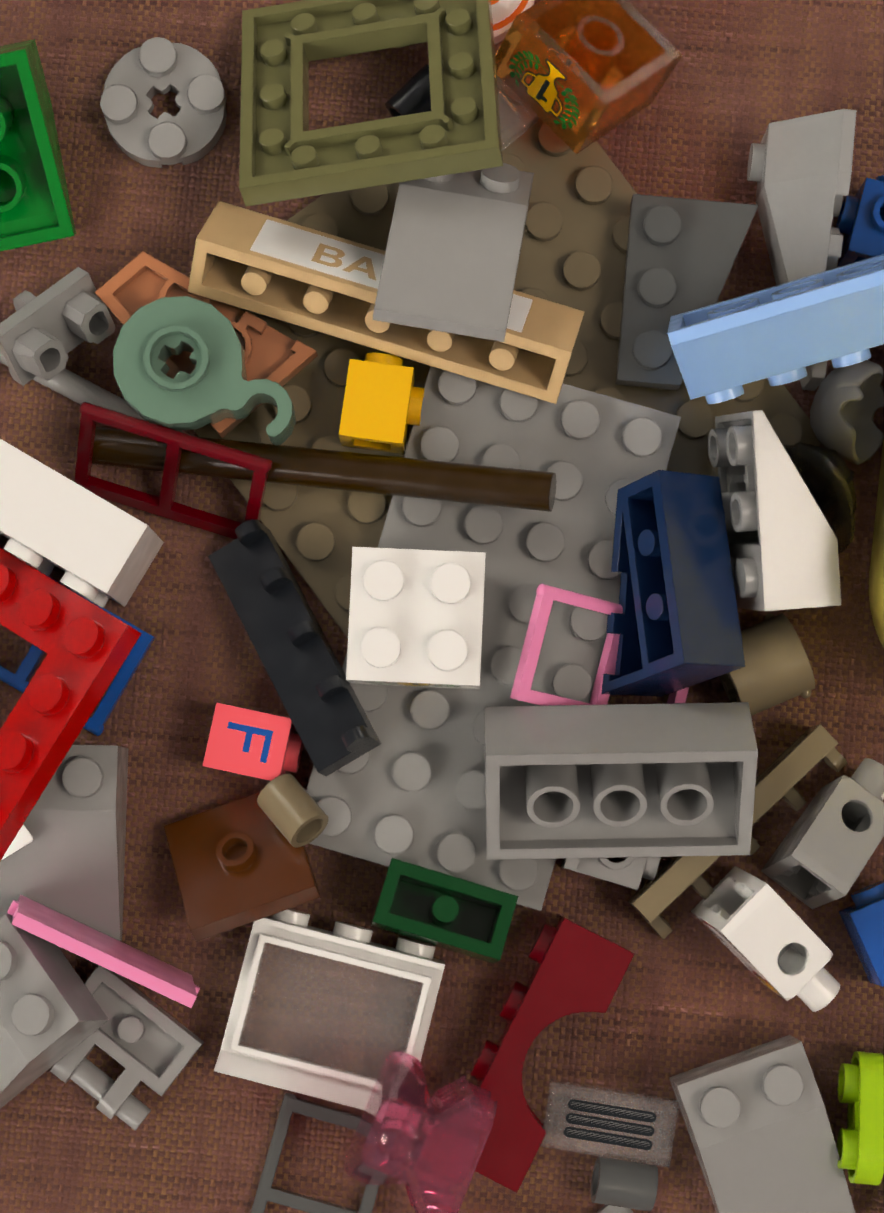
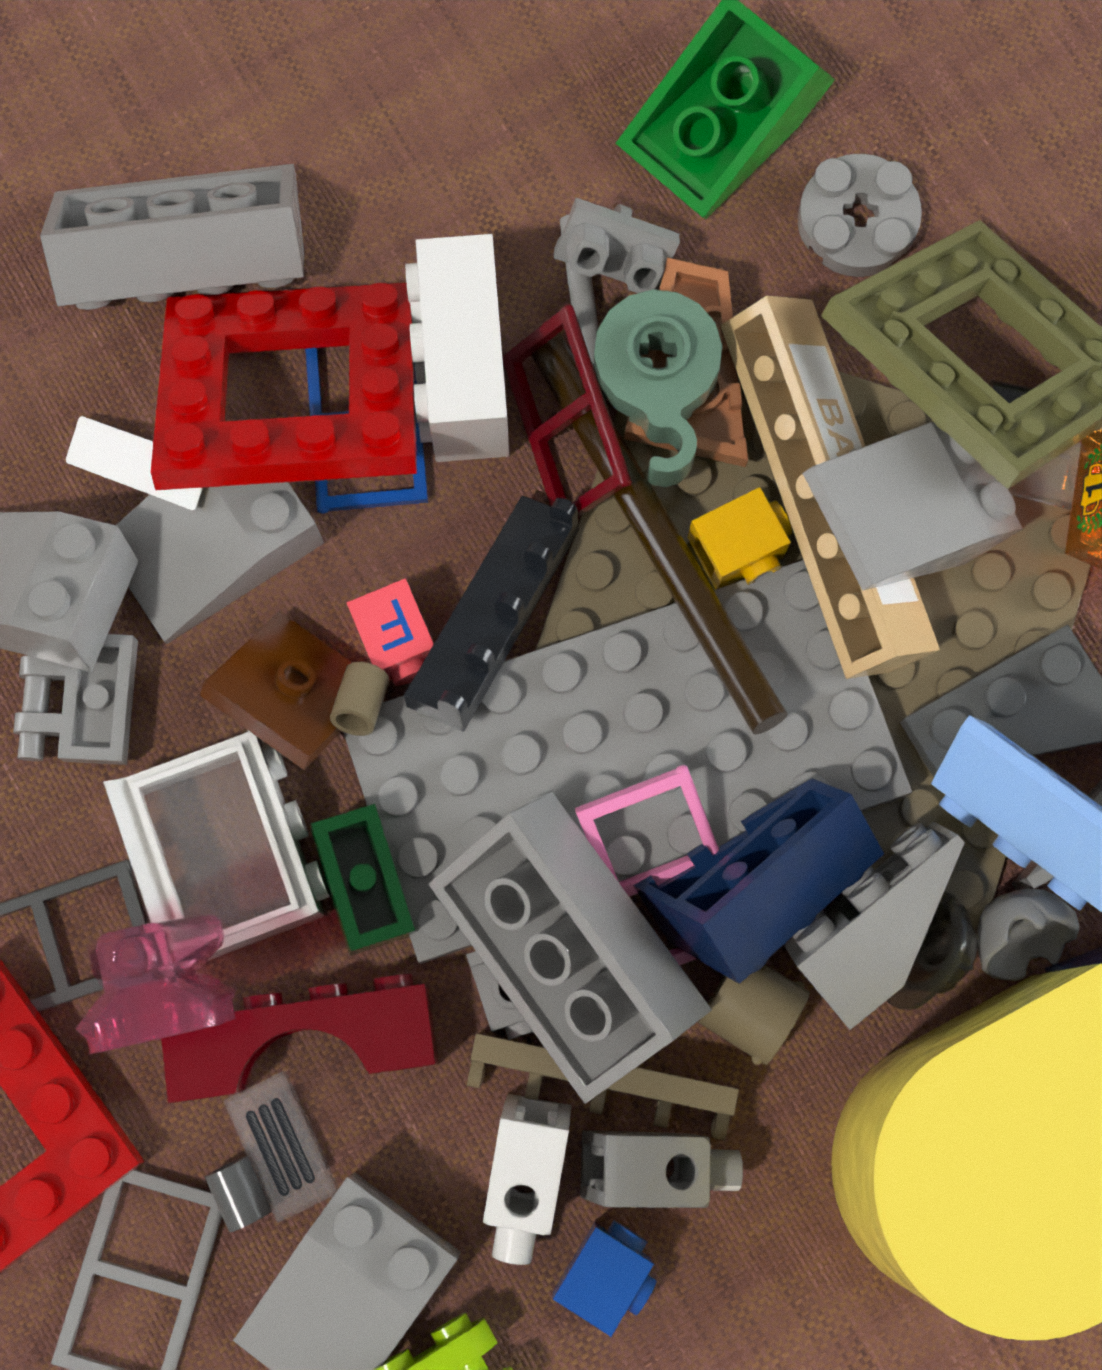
camera: 55 degrees right, 5 degrees down
bright pink piece [7,894,200,1008] -> none
white brick [346,547,486,689] -> none

